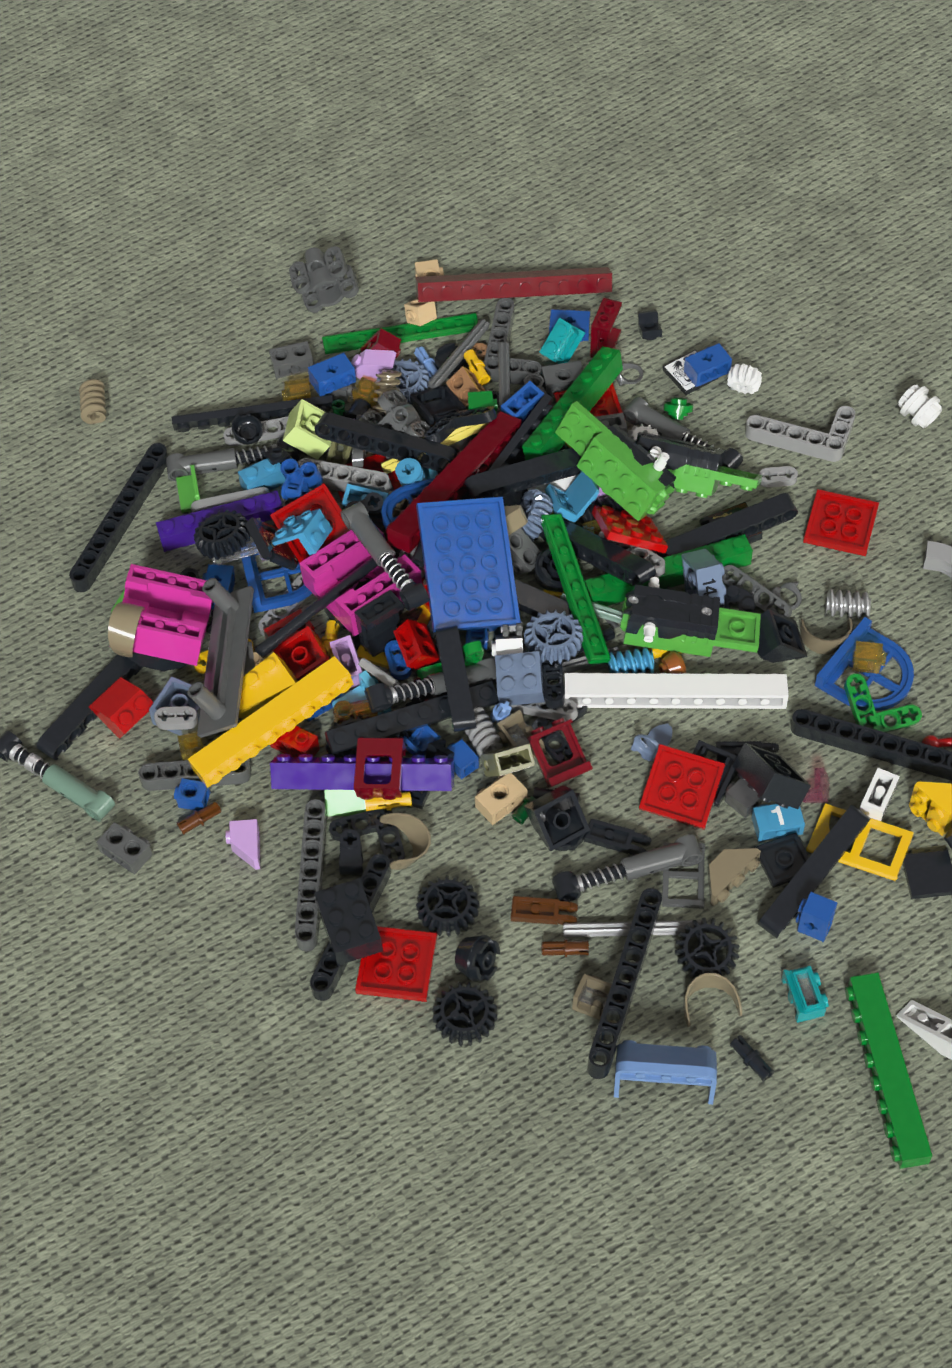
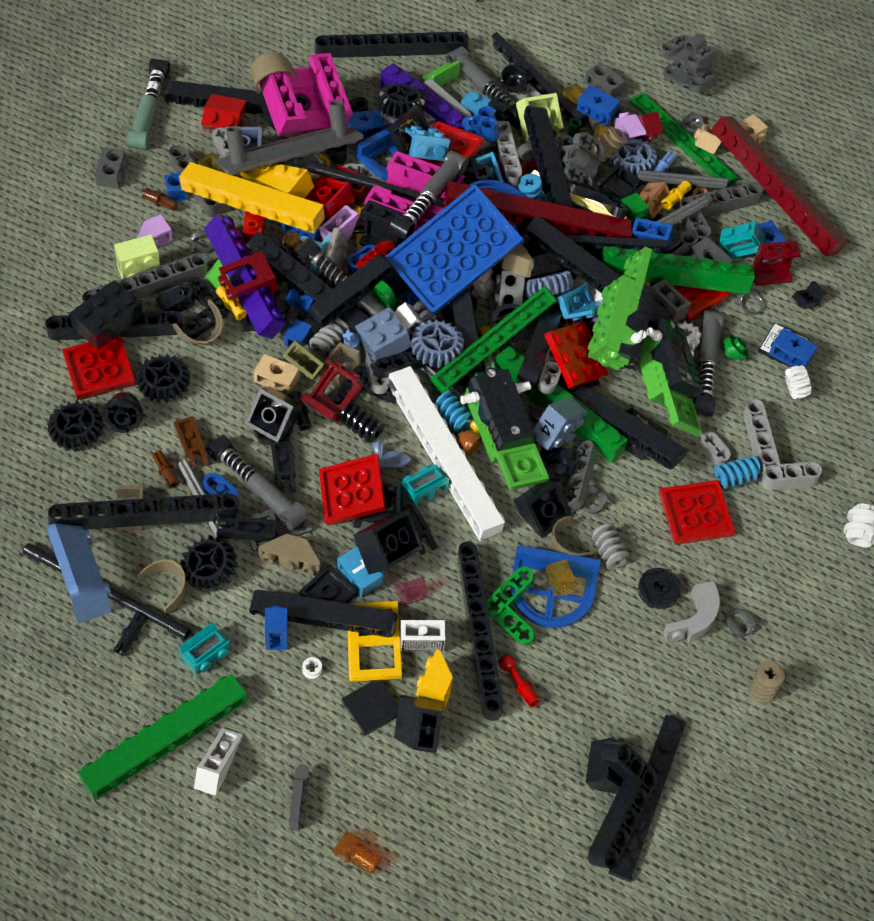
camera: 55 degrees right, 0 degrees up
none -> black piece [23,543,191,640]
none -> yellowish green brick [114,234,160,279]
none -> dark grey piece [189,227,214,253]
none -> blue plate [203,473,238,507]
none -> black hinge [216,517,277,542]
none -> white bush [302,657,322,679]
none -> black piece [340,401,385,443]
none -> teal window [401,464,450,507]
none -> black plate [637,568,681,609]
none -> dark grey piece [681,113,705,132]
none -> dark azure piece [714,456,760,490]

